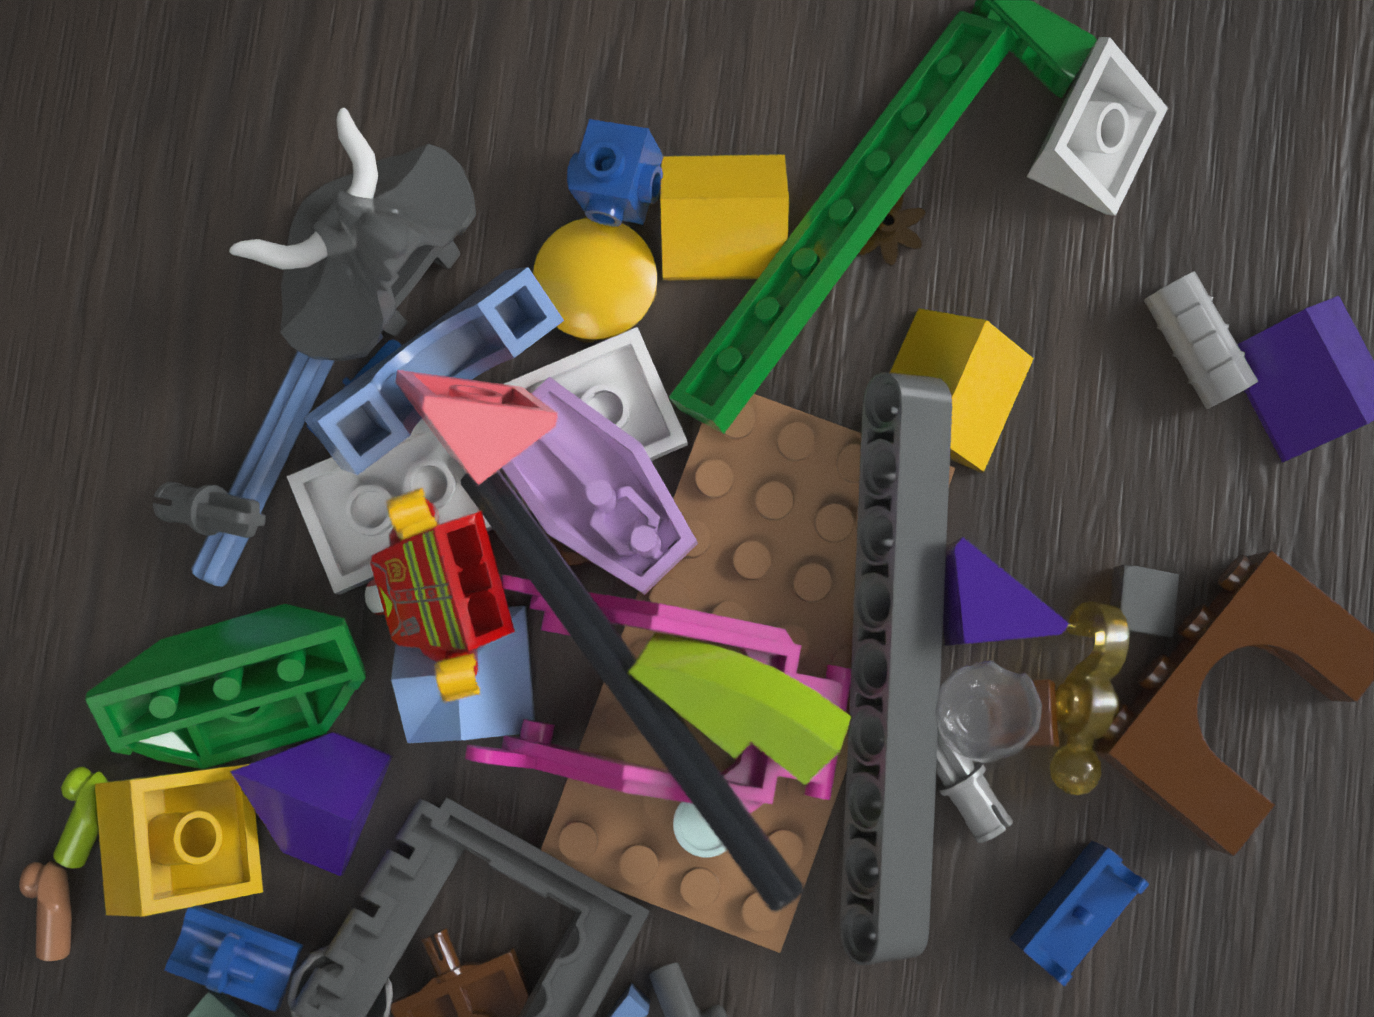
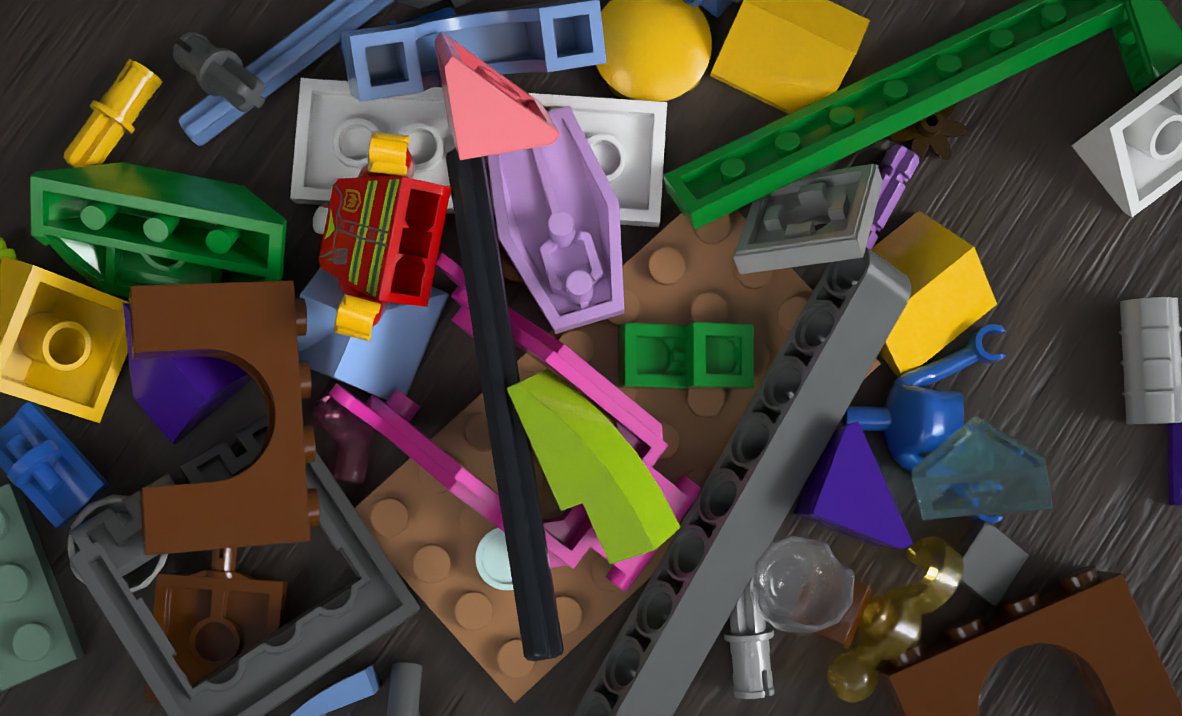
camera: 15 degrees right, 0 degrees up
none -> yellow axle [64,59,163,168]
none -> reddish brown arch [129,281,320,556]
none -> clear pink arm [312,396,374,484]
none -> green slope [618,322,754,389]
none -> light grey piece [733,164,883,274]
none -> blue piece [843,324,1006,523]
none -> medium lavender axle [866,144,919,250]
none -> clear light blue slope [912,416,1053,520]

